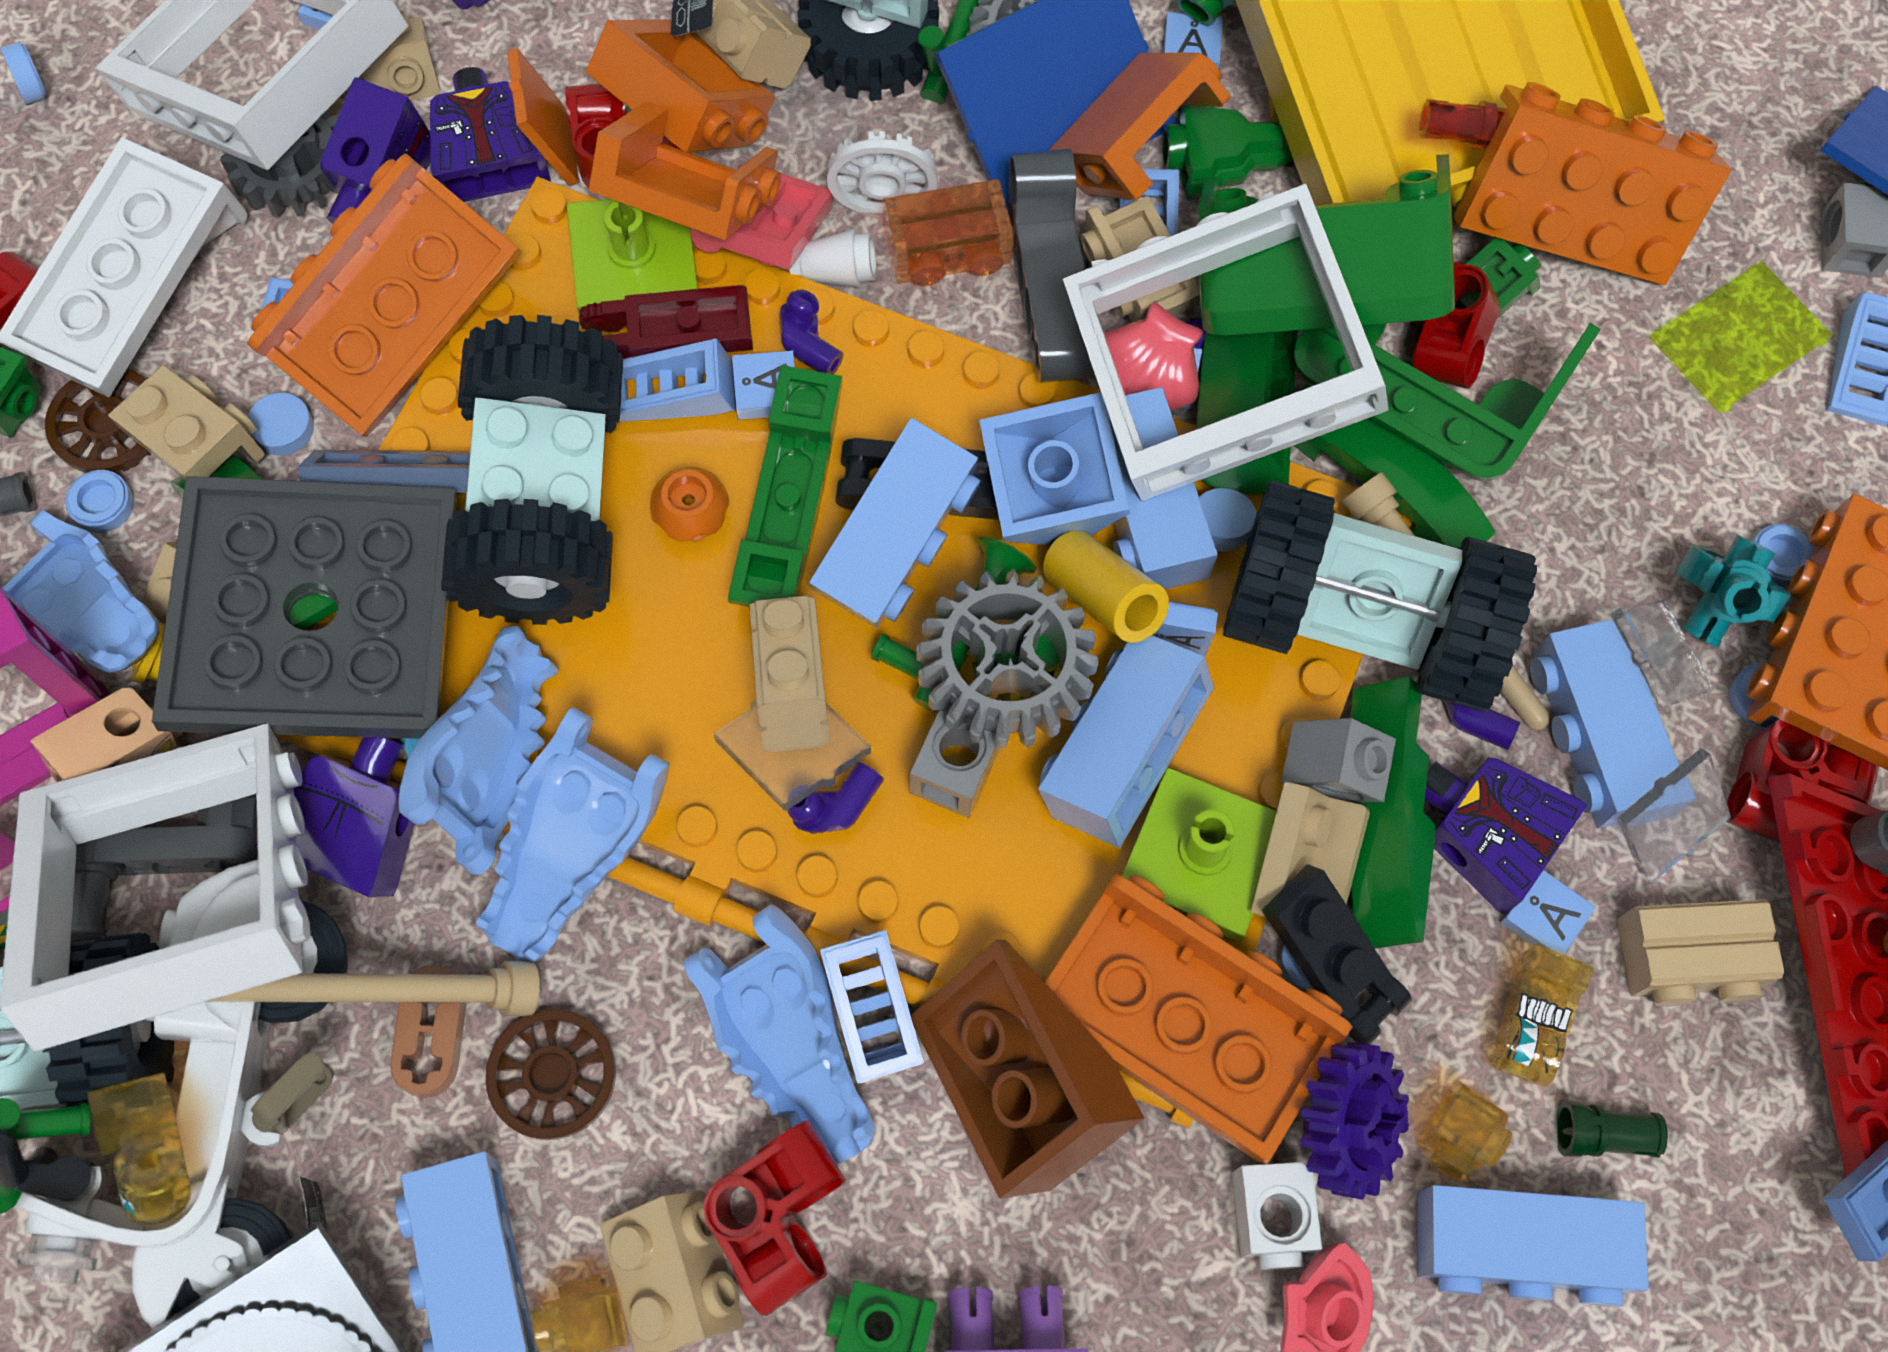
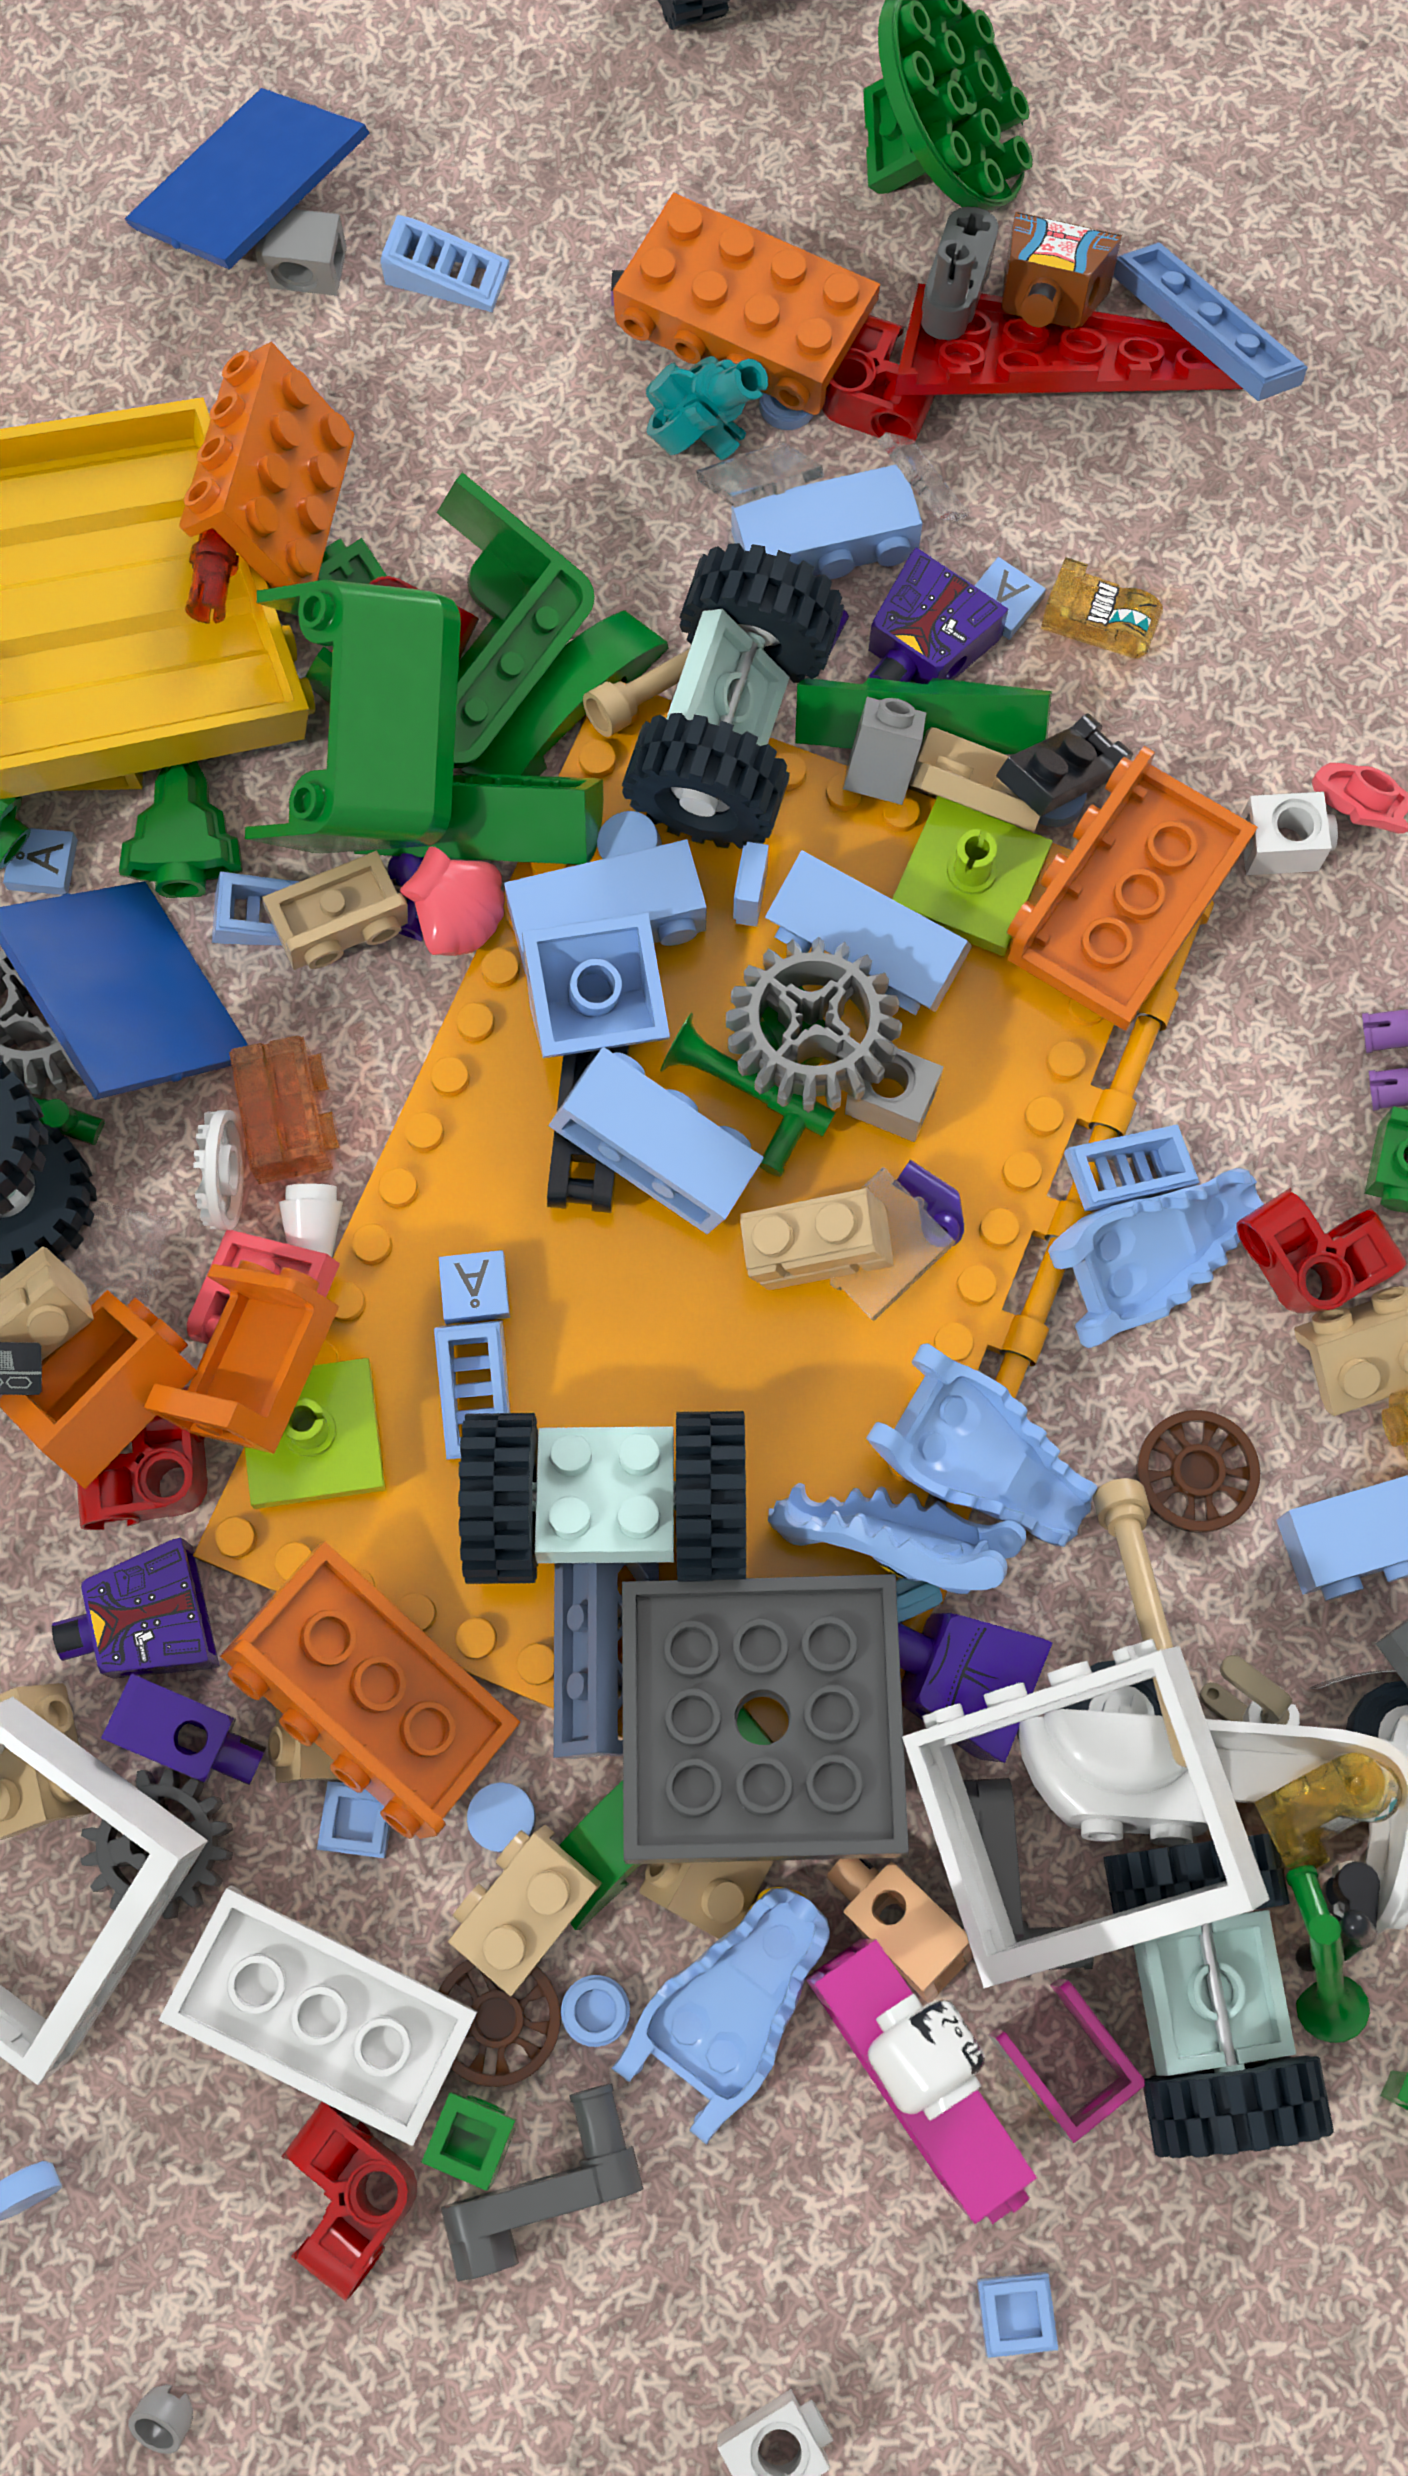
camera: 85 degrees left, 5 degrees up
nougat beam [390,965,467,1098] -> none
orange piece [507,48,579,186] -> none
dark red hinge [579,285,753,359] -> none
orange plate [650,467,729,541] -> none
green slope [728,365,843,607] -> none
dark purple arm [779,290,844,374] -> none
dark orange slope [910,940,1145,1199] -> none
dark grey beam [1008,149,1096,383] -> none
yellow brick [1043,531,1169,643] -> none
orange panel [1048,53,1230,201] -> none
white window [1063,184,1389,501] -> none
dark purple gear [1300,1042,1409,1200] -> none
clear yellow plate [1417,1081,1513,1182] -> none
light blue brick [1417,1185,1649,1307] -> none
dark green pin [1557,1100,1668,1158] -> none
tan brick [1617,899,1784,1007] -> none
clear neon green piece [1649,261,1833,414] -> none
light blue tile [1752,524,1814,586] -> none

